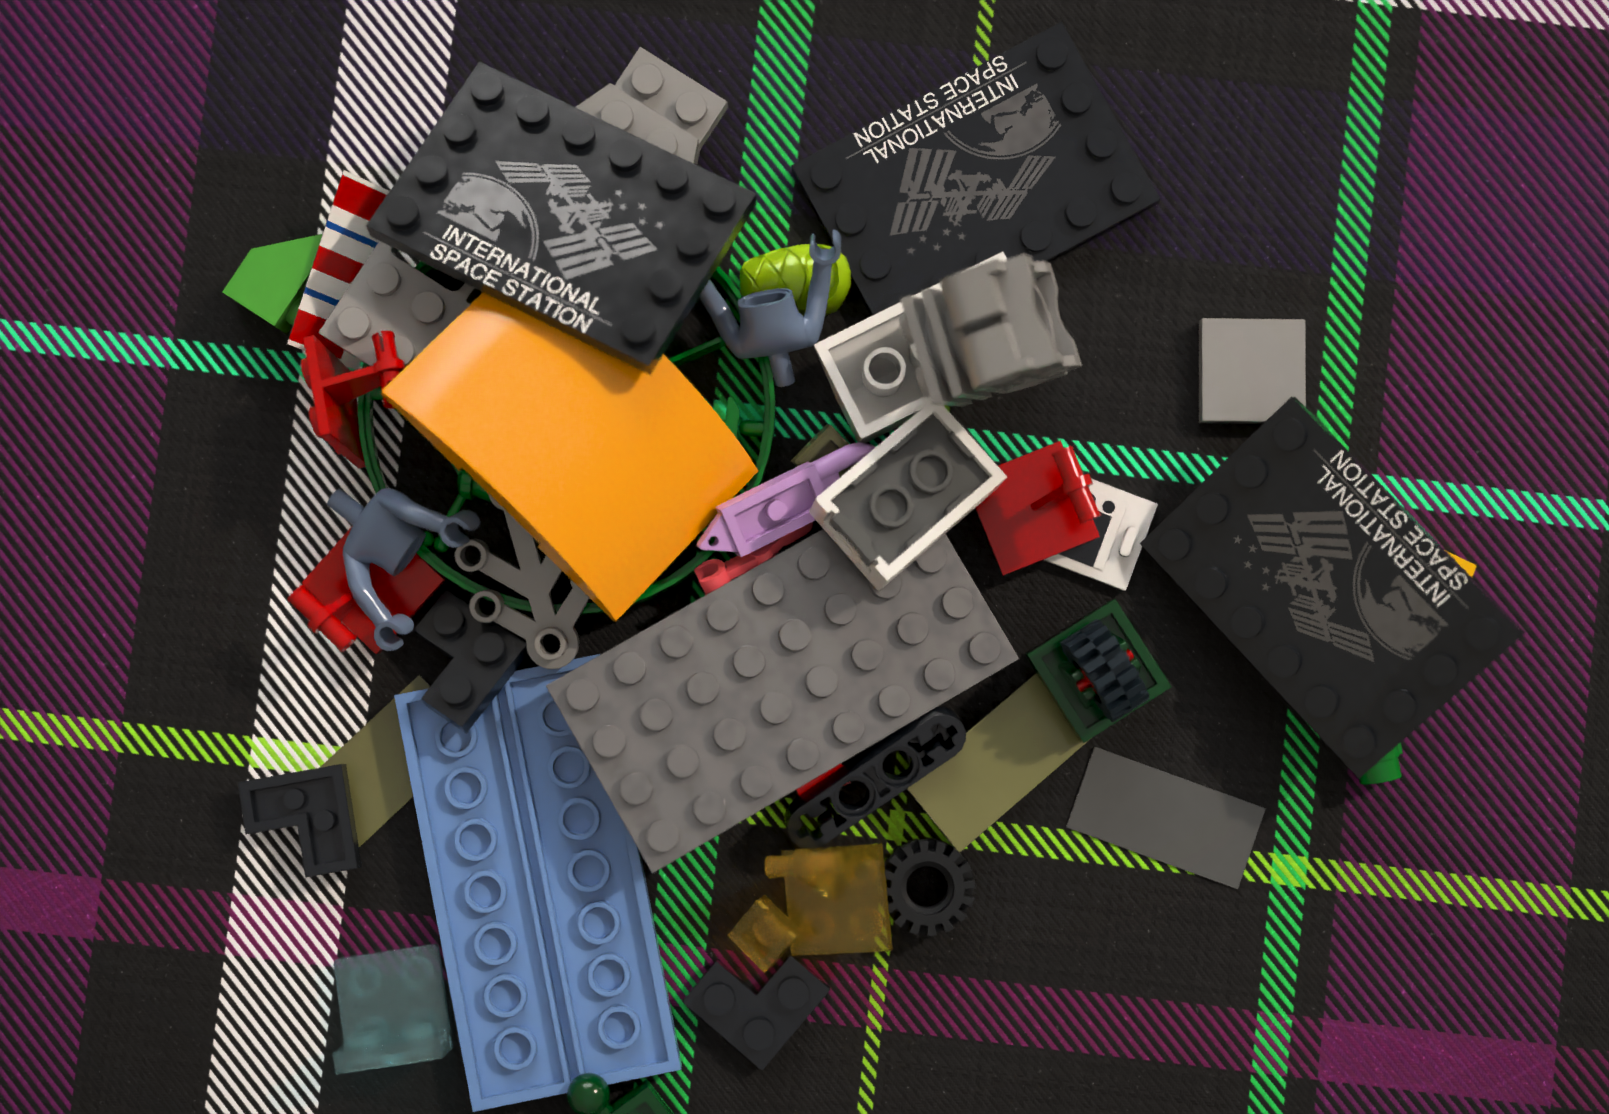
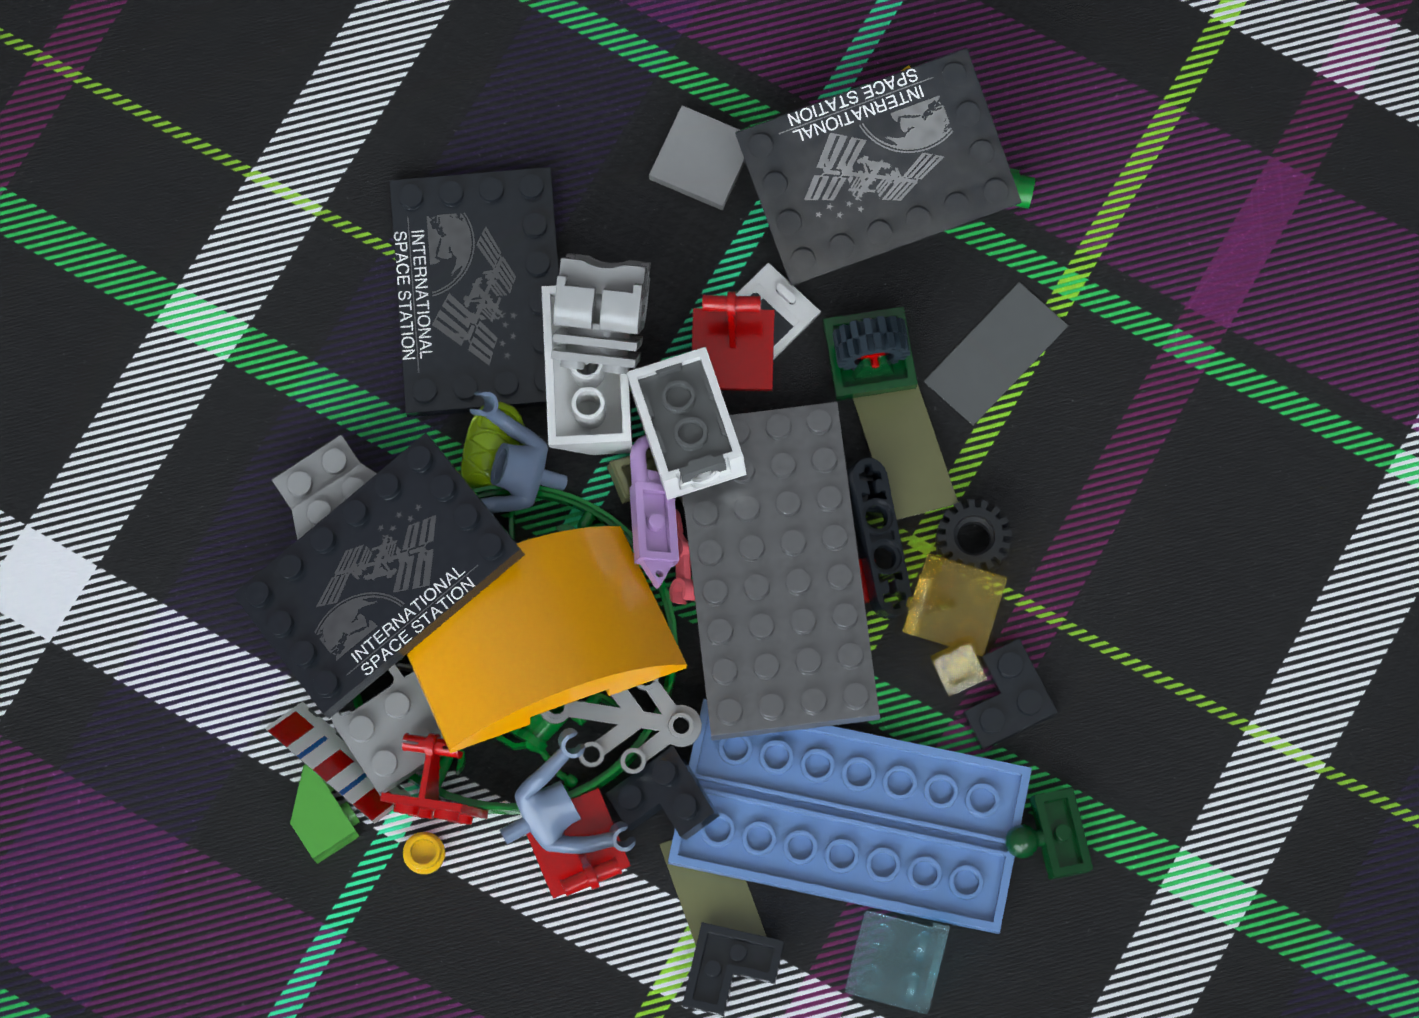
camera: 65 degrees left, 10 degrees down
none -> yellow plate [403,832,445,875]

